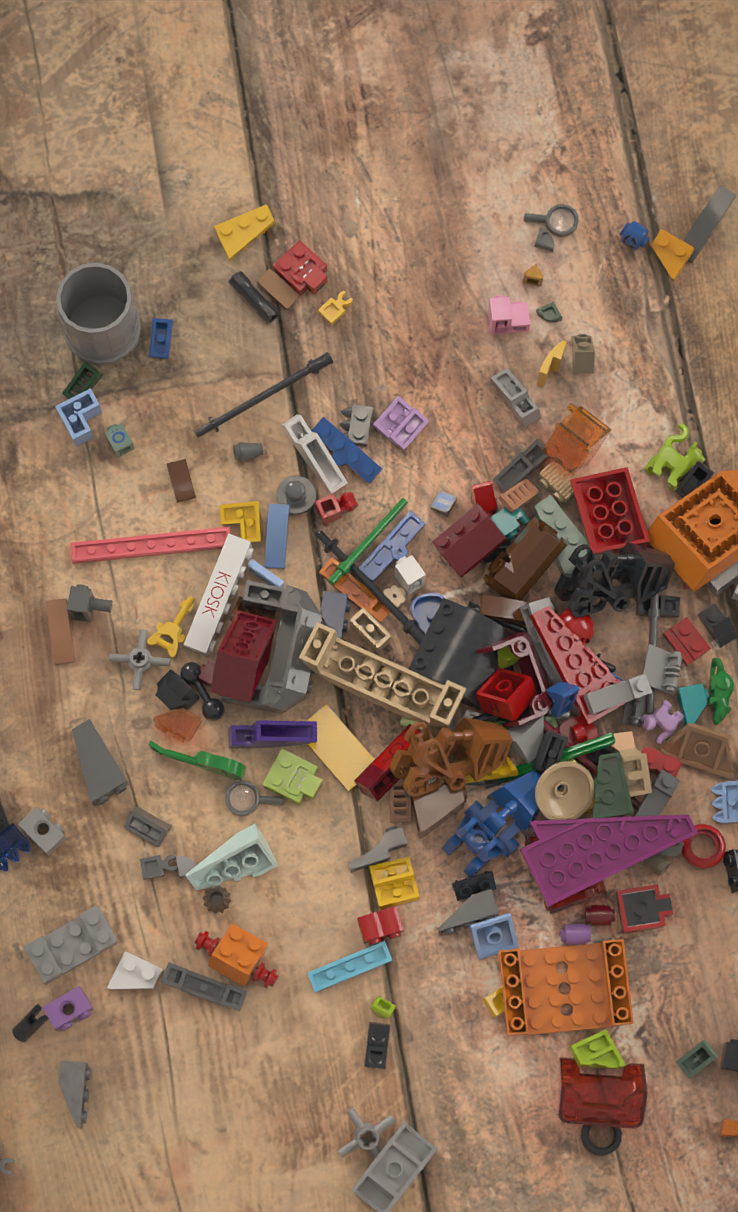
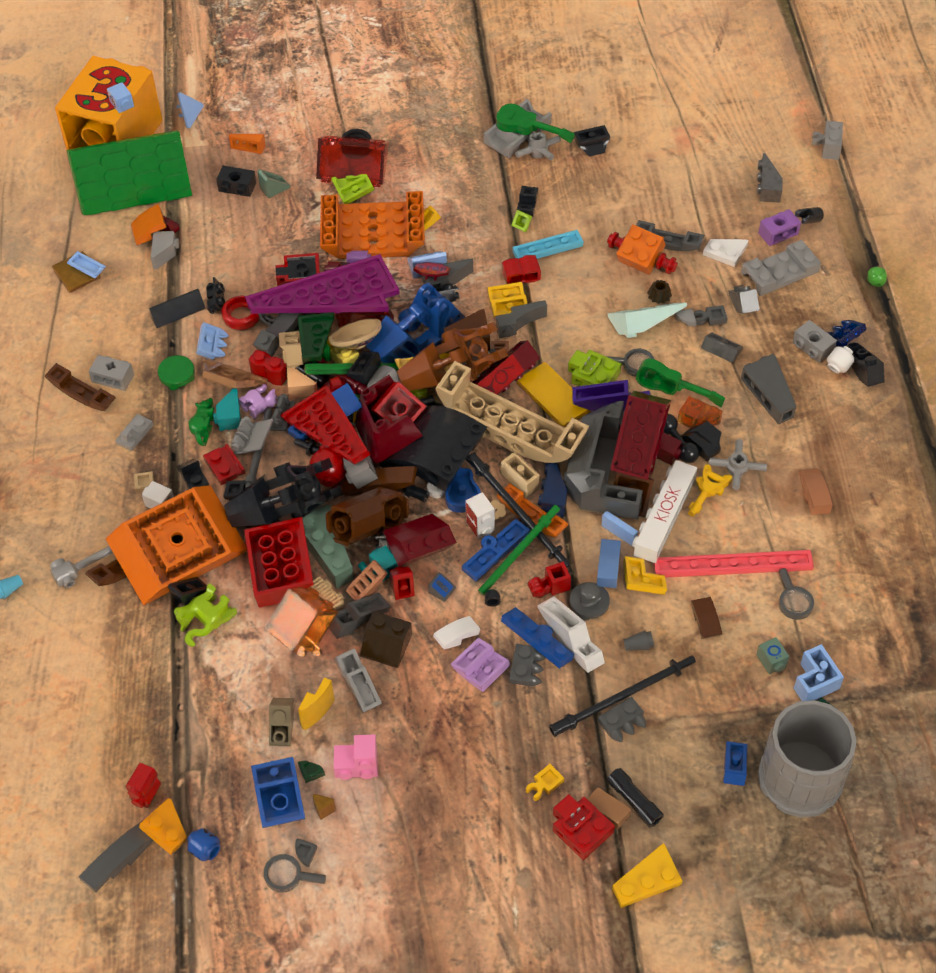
camera: 175 degrees left, 20 degrees down
dark grey brick [67,584,113,622] -> none
light grey slope [583,673,652,714] -> none
none -> red brick [126,763,161,808]
none -> blue slope [251,757,305,828]
none -> dark brown slope [360,611,412,668]
none -> piece [413,262,451,281]
none -> white slope [433,616,480,649]
none -> black hinge [485,589,501,607]
none -> green piece [496,103,575,143]
none -> black slope [574,125,610,157]
none -> dark grey plate [597,696,646,742]
none -> slope [728,285,760,314]
none -> piece [779,568,814,620]
none -> white head [827,346,855,374]

